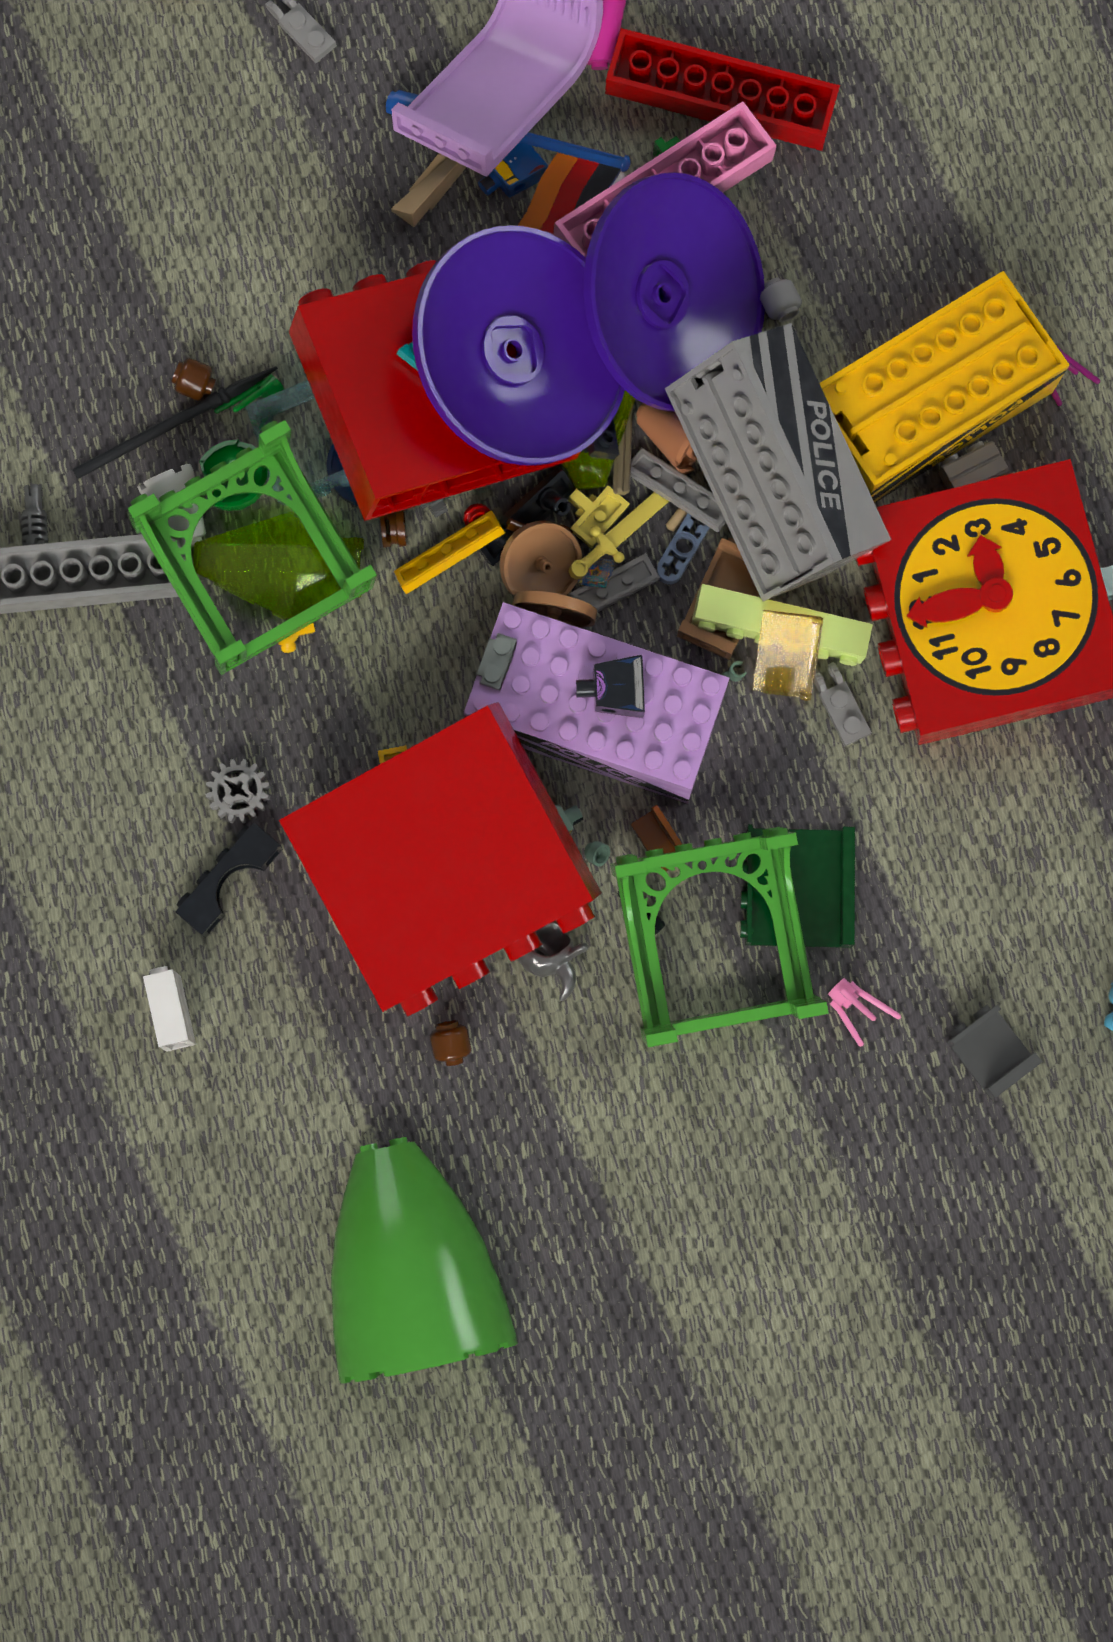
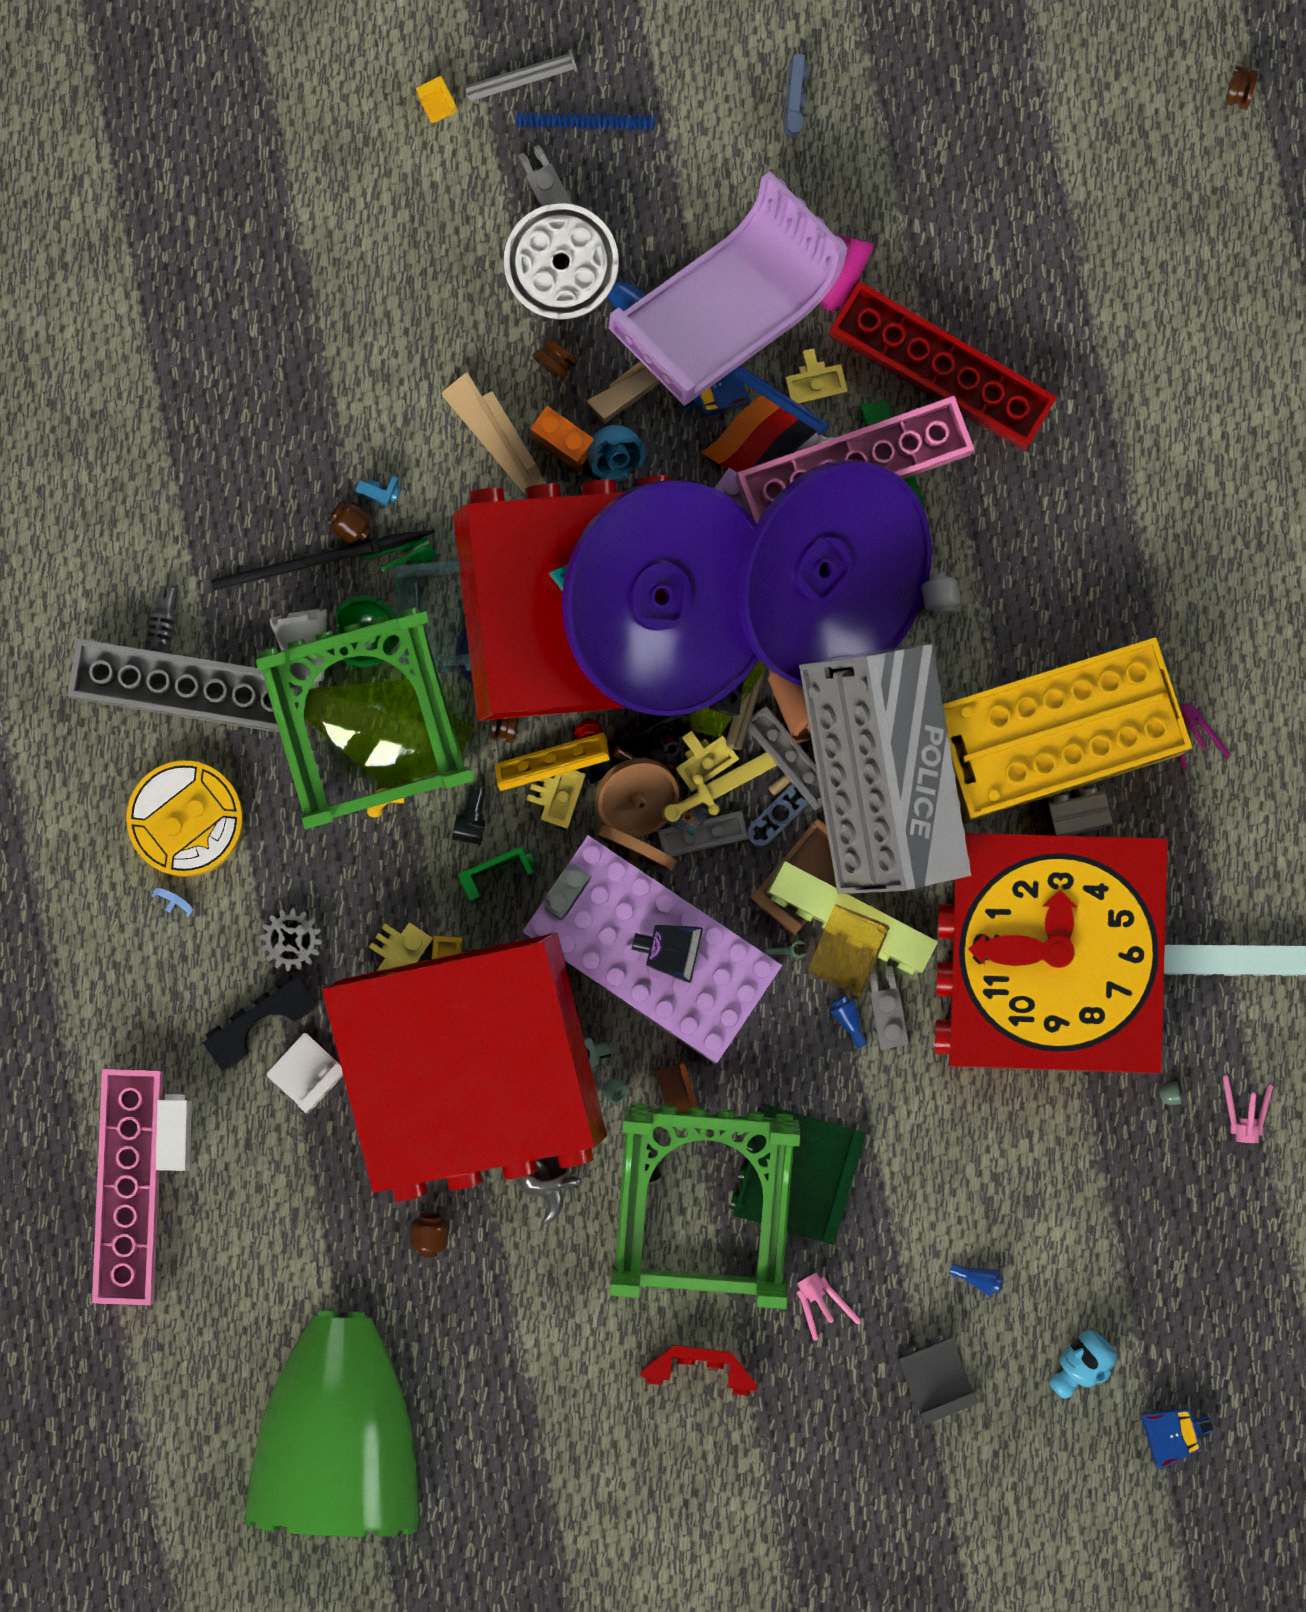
camera: 10 degrees right, 5 degrees up
none -> bright pink brick [92,1069,164,1305]
none -> piece [126,760,244,877]
none -> light blue piece [151,888,193,918]
none -> white bracket [267,1033,343,1114]
none -> dark azure bracket [355,476,402,508]
none -> light yellow hinge [369,922,433,971]
none -> tan wedge [442,372,546,495]
none -> black pin [452,785,485,845]
none -> green panel [458,846,537,904]
none -> white brick [504,203,619,320]
none -> light yellow hinge [526,770,586,829]
none -> orange panel [530,406,594,472]
none -> reddish brown wheel [532,337,577,380]
none -> dark azure cylinder [587,425,646,482]
none -> red slope [641,1345,757,1396]
none -> light yellow hinge [785,348,848,404]
none -> blue cone [829,995,868,1048]
none -> blue cone [949,1263,1004,1297]

